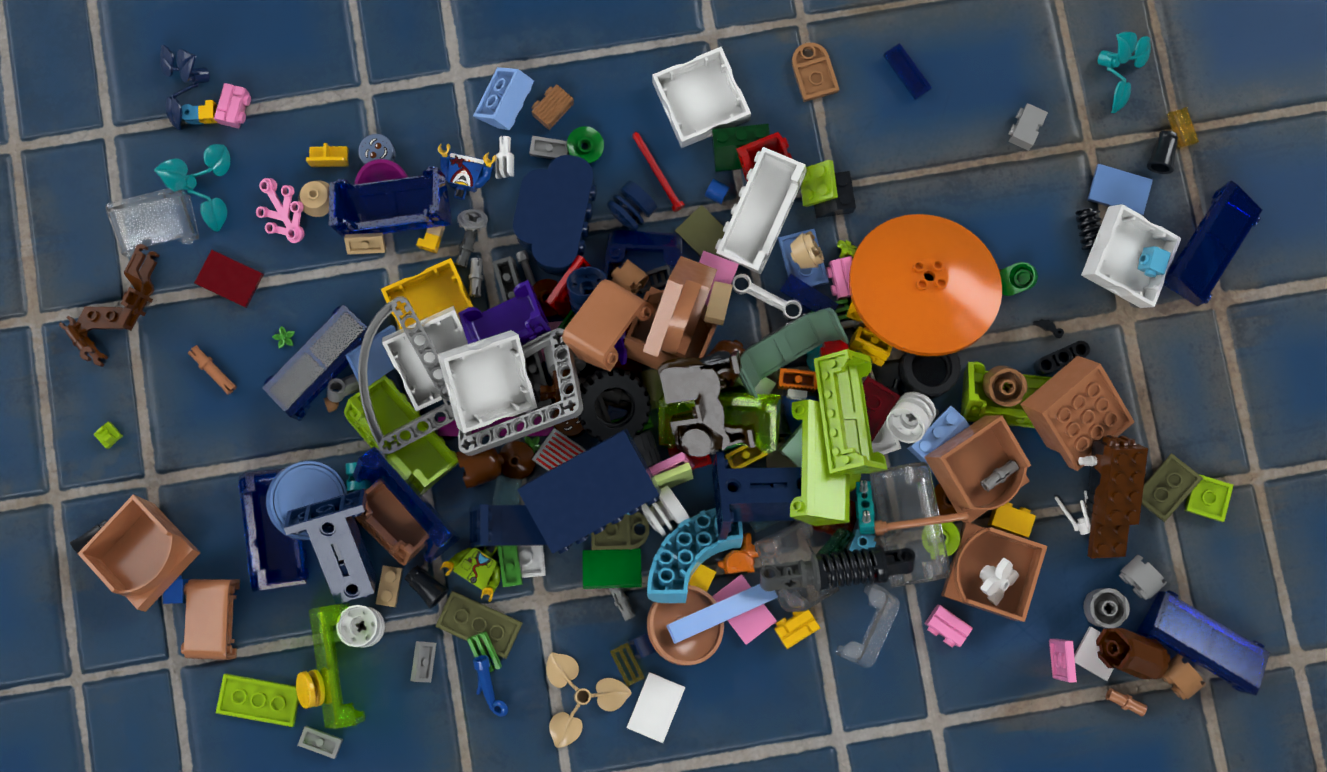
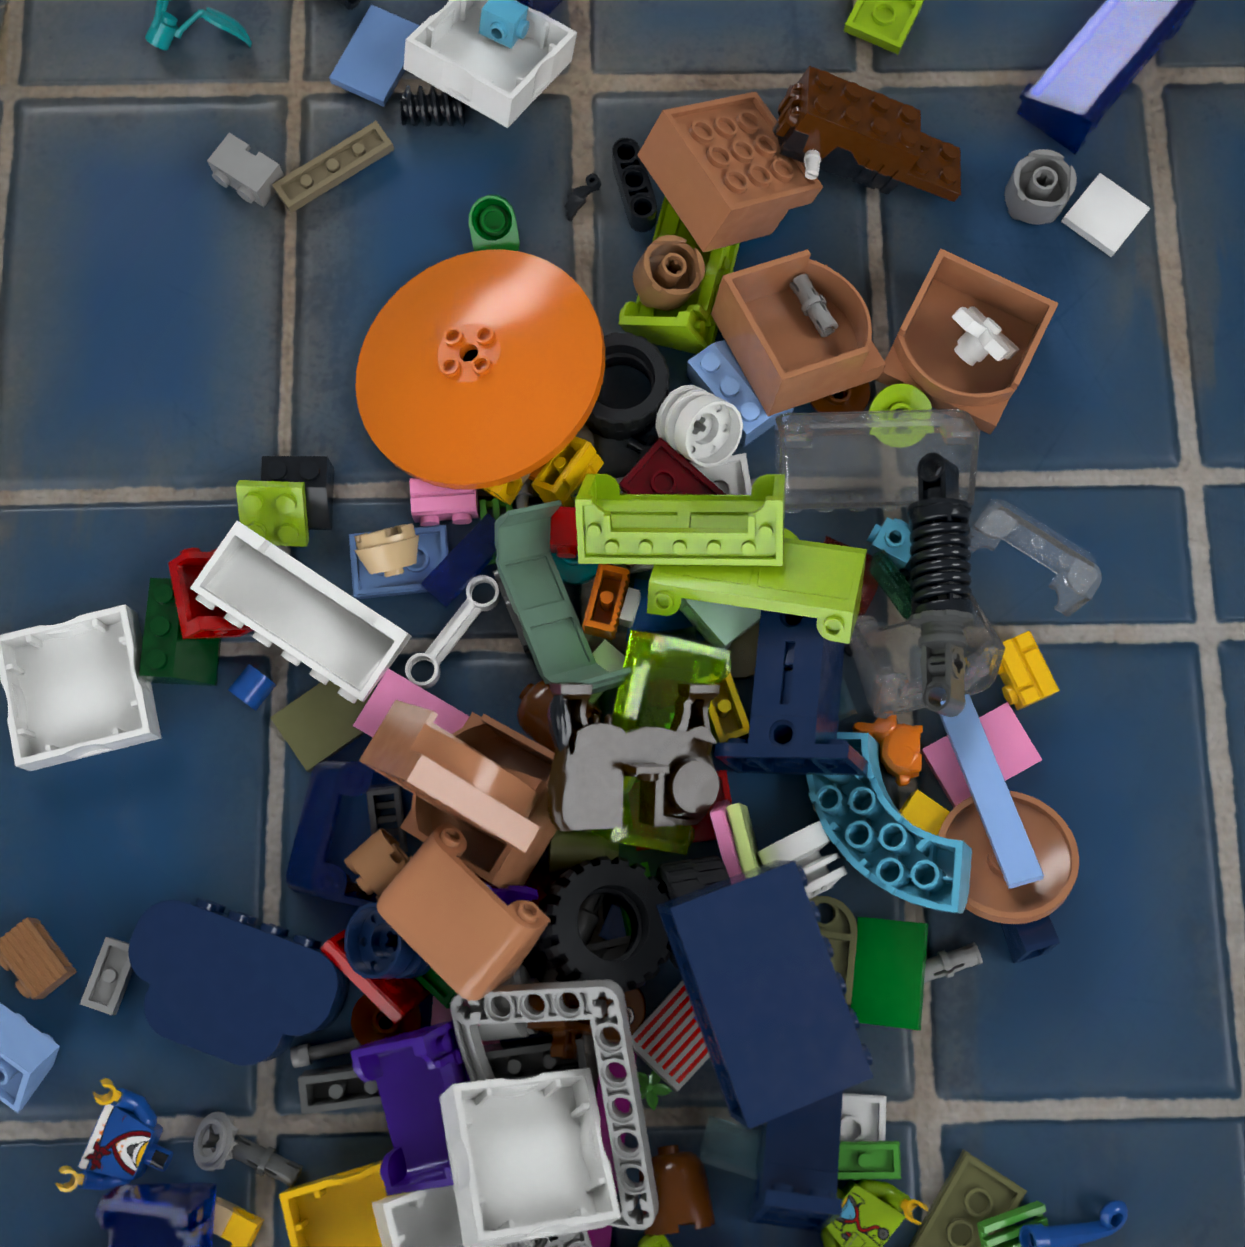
camera: 80 degrees left, 5 degrees down
light grey pin [468,258,483,298] -> none
white arm [495,136,514,179] -> none
reddish brown dish [499,441,536,480] -> none
tan plant [546,652,632,748] -> none
green dish [567,126,604,164] -> none
dark blue wheel [607,181,658,232] -> none
clear yellow tile [610,642,645,687] -> none
white tile [627,672,685,743] -> none
red bar [633,132,685,212] -> none
tan tile [704,281,733,326] -> none
medium nougat tile [792,43,840,102] -> none
lime plant [837,240,857,259] -> none
teal piece [855,480,875,535] -> none
nougat piece [874,512,970,536] -> none
clear blue plate [883,43,932,100] -> none
bright pink brick [925,605,973,648] -> none
yellow brick [988,502,1036,538] -> none
bright pink tile [1049,638,1077,683] -> none
white plant [1055,490,1091,535] -> none
reddish brown brick [1096,628,1171,679] -> none
nougat pin [1106,688,1148,716] -> none
light grey brick [1119,554,1167,600] -> none
olive tile [1142,453,1203,523] -> none
medium nougat brick [1162,654,1206,700] -> none
none -> dark tan plate [272,121,394,213]

